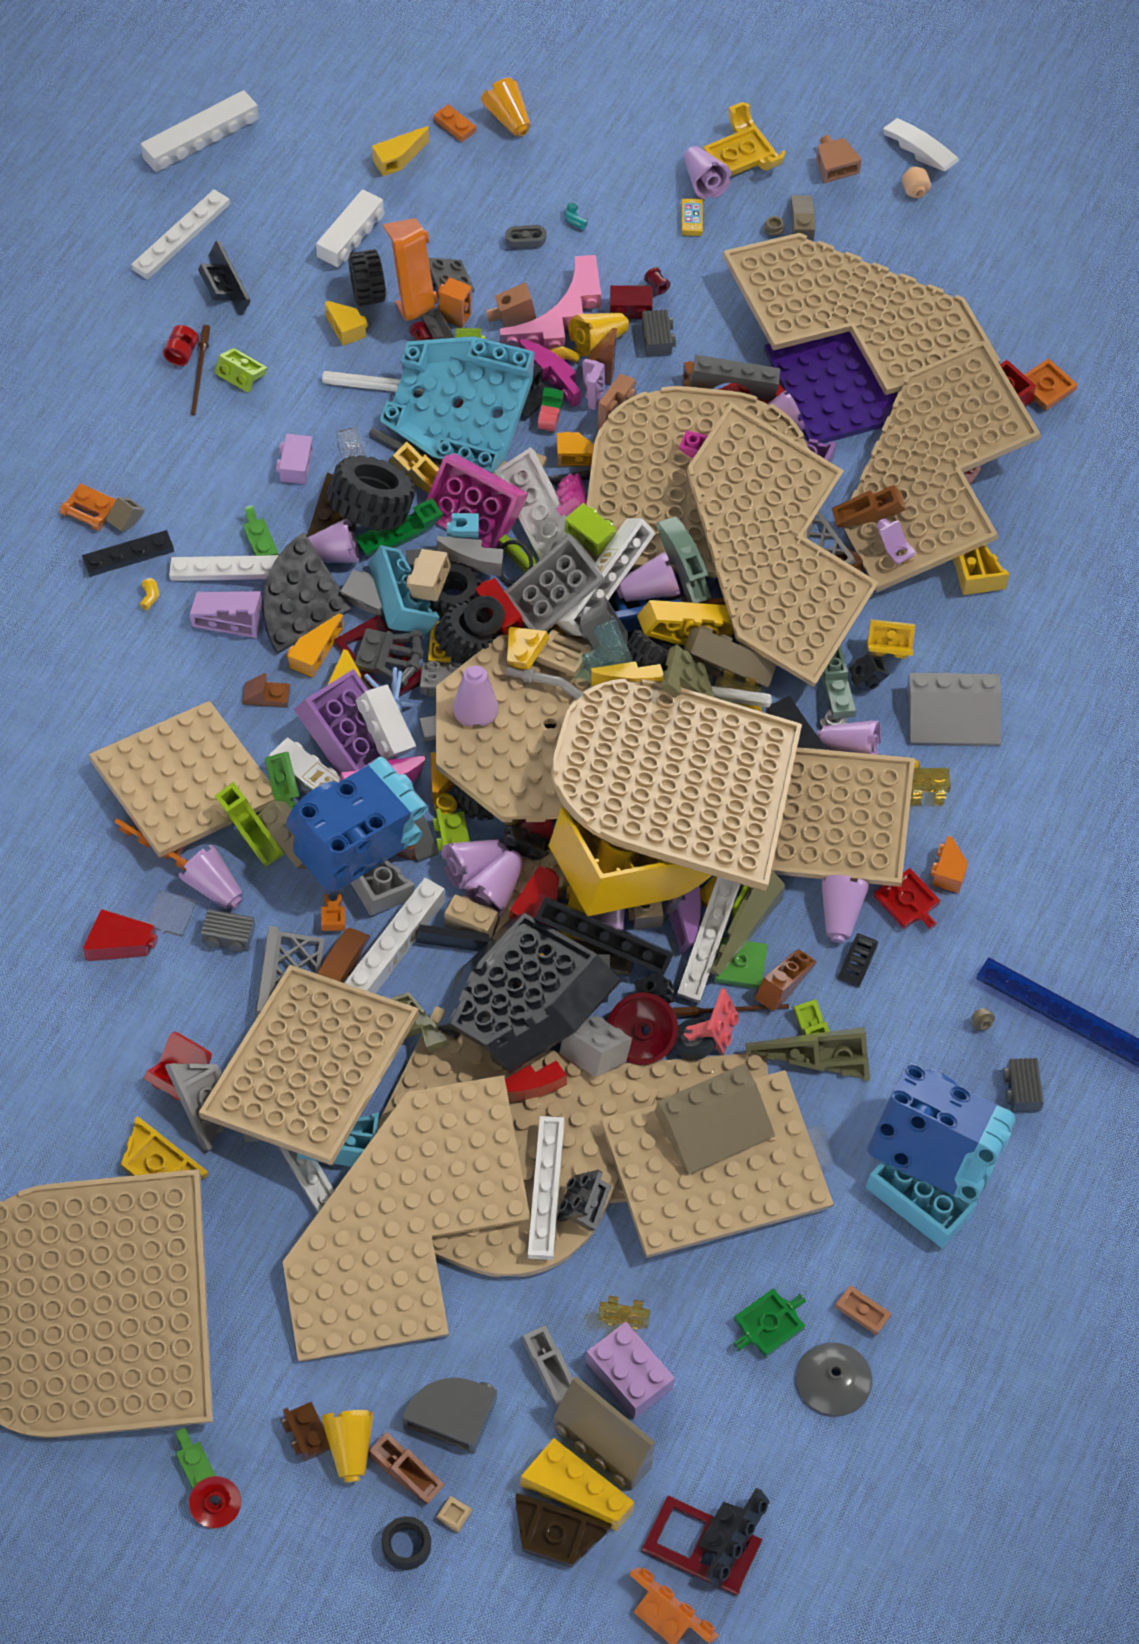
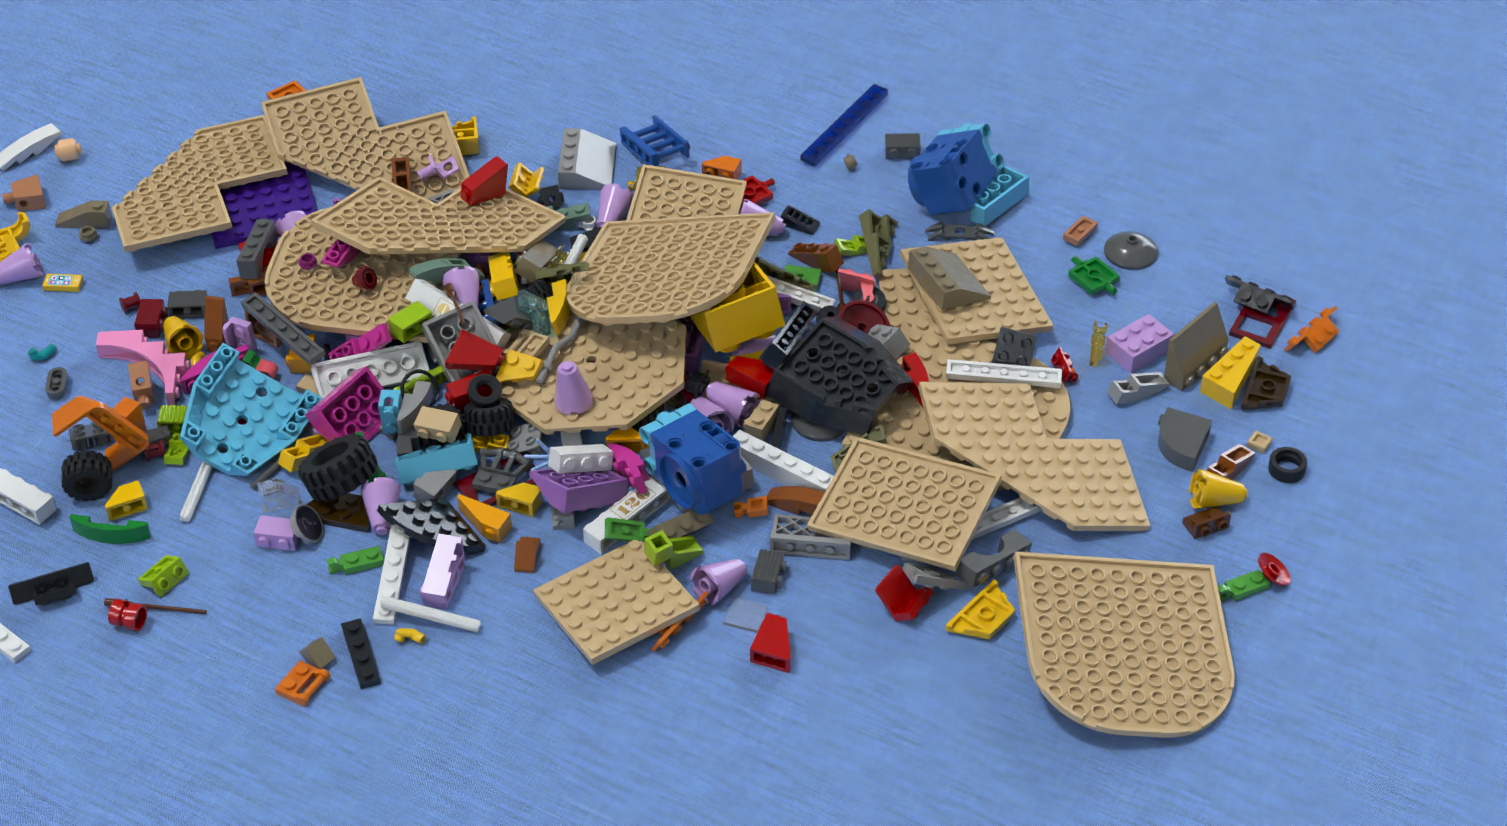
camera: 85 degrees left, 15 degrees down
none -> green slope [70,514,151,544]
none -> dark grey plate [241,292,325,366]
none -> tile [290,504,323,544]
none -> magenta plate [299,253,317,270]
none -> dark red brick [352,266,377,291]
none -> white axle [380,596,481,632]
none -> reddish brown piece [445,283,466,326]
none -> red slope [445,329,505,371]
none -> red slope [460,156,508,206]
none -> blue fence [619,115,690,167]
none -> dark grey piece [925,221,995,241]
none -> dark grey arch [955,529,1032,588]
none -> red hinge [1051,347,1078,384]

